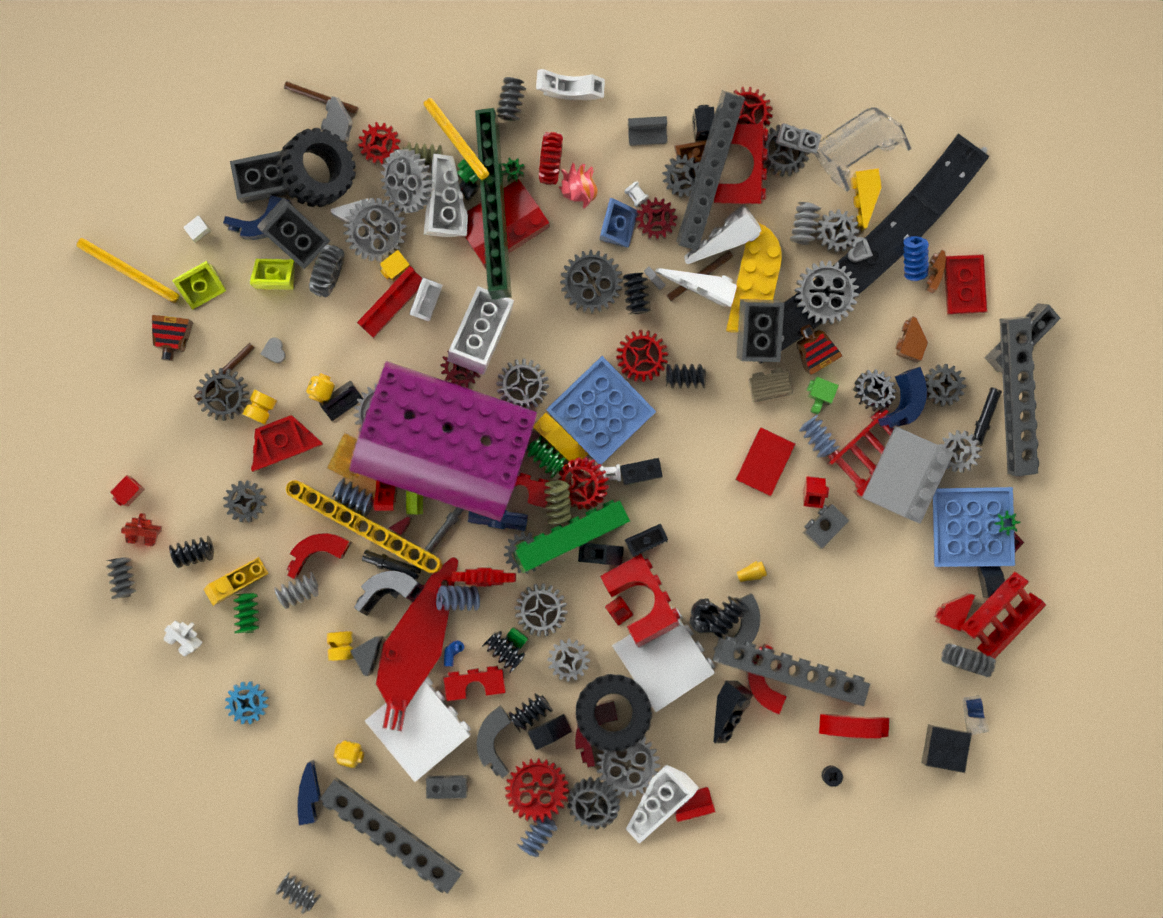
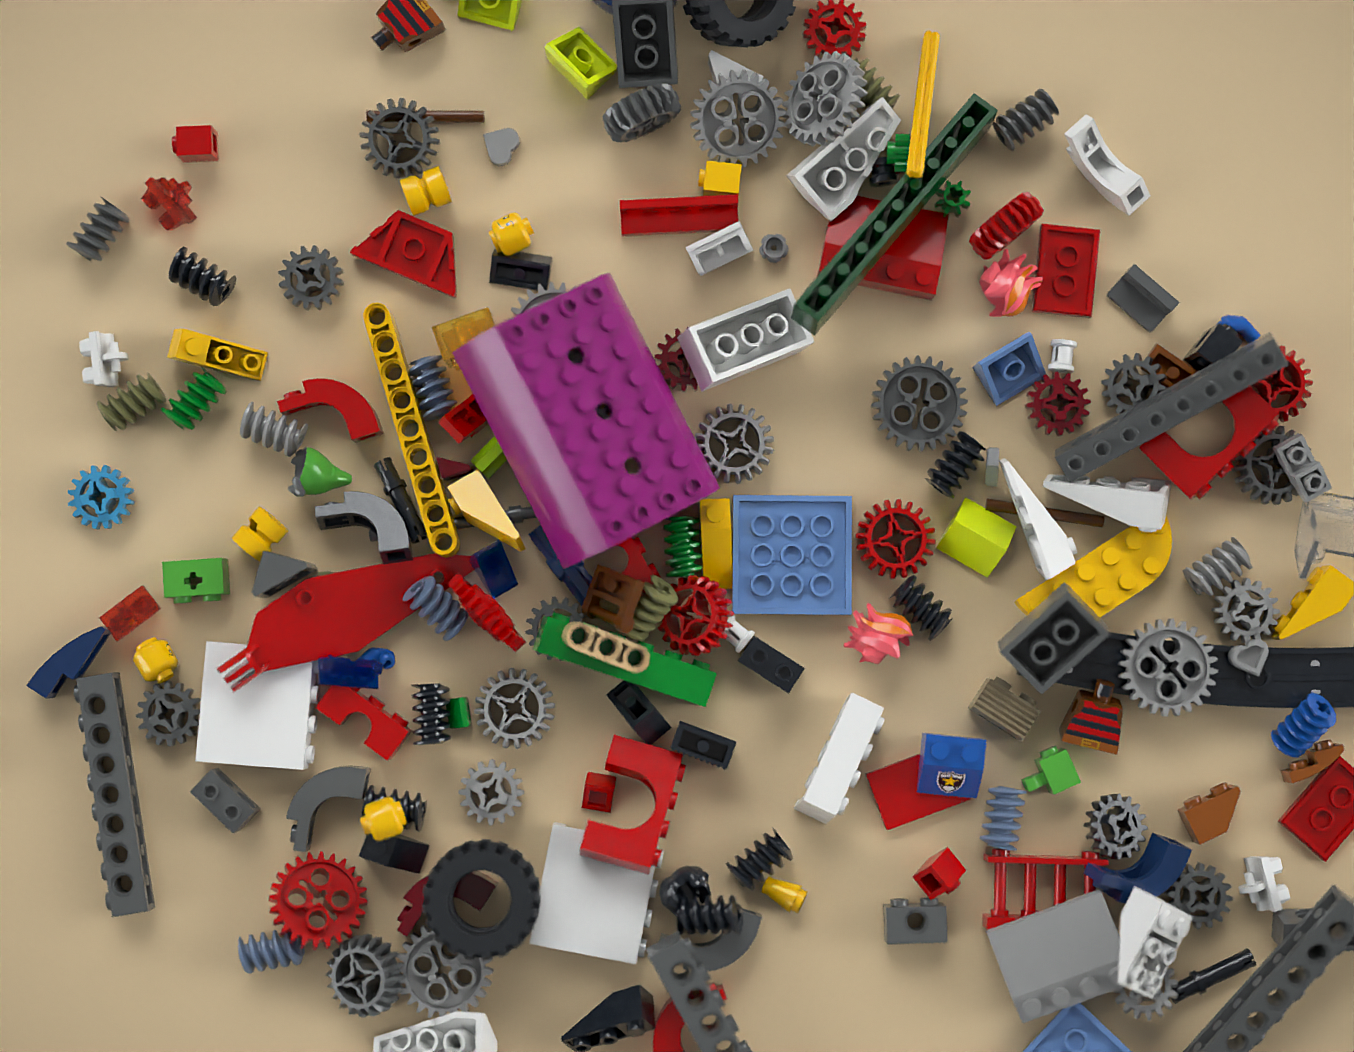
camera: 45 degrees right, 0 degrees up
none -> olive piece [97,373,166,431]
none -> clear red hips [99,585,161,642]
none -> dark grey gear [136,681,201,746]
none -> bright green brick [162,558,230,604]
none -> bright green hat [288,447,352,497]
none -> clear blue hinge [318,655,382,689]
none -> yellow head [360,797,407,841]
none -> yellow slope [447,469,526,552]
none -> clear blue slope [469,539,519,599]
none -> tan beam [562,621,650,673]
none -> reddish brown plate [582,564,645,634]
none -> black piece [726,827,793,891]
none -> light grey plate [759,234,789,263]
none -> white wedge [794,693,885,824]
none -> coral hair [844,603,913,664]
none -> blue slope [917,732,987,799]
none -> neon yellow slope [936,497,1017,578]
none -> red tile [1032,223,1100,318]
none -> white slope [1118,887,1193,998]
none -> blue arm [1216,315,1261,344]
none -> white hips [1238,856,1290,912]

